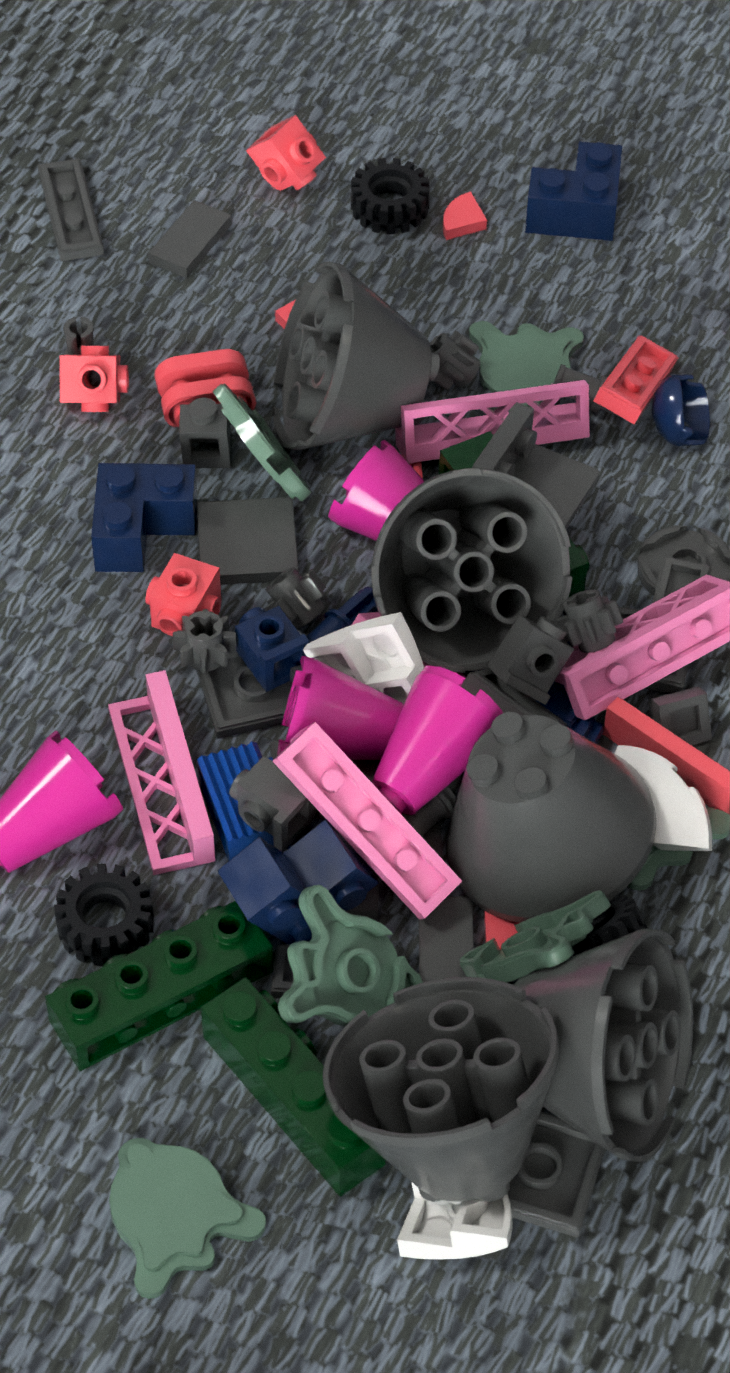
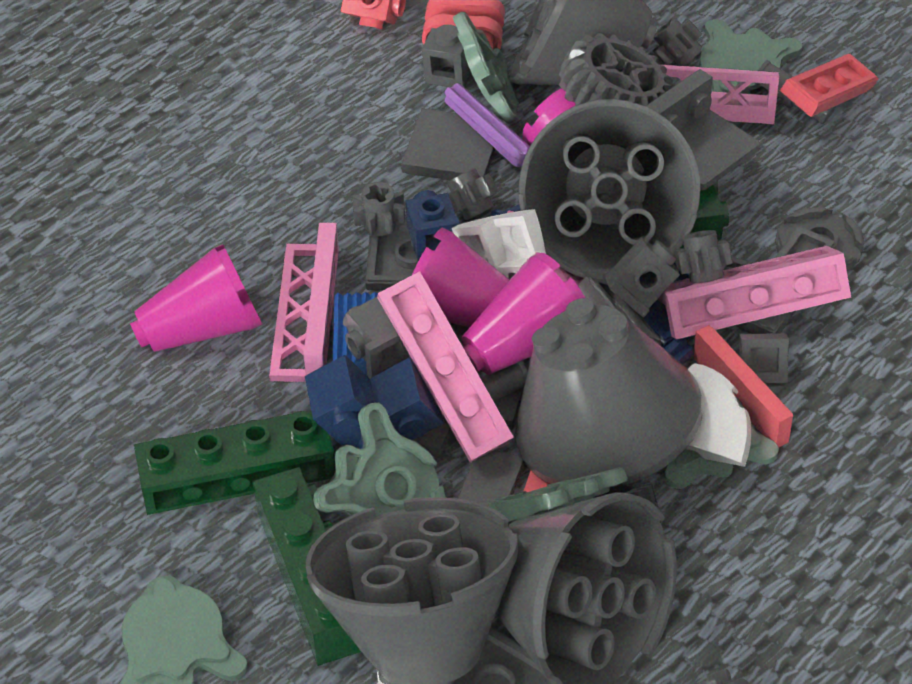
camera: 20 degrees right, 5 degrees down
black tyre [54,863,154,966] -> none
dark blue brick [91,463,197,572] -> none
coral brick [145,553,221,636] -> none
dark blue hair [651,374,710,446] -> none
none -> medium lavender axle [444,83,530,167]
none -> dark grey gear [559,33,673,106]

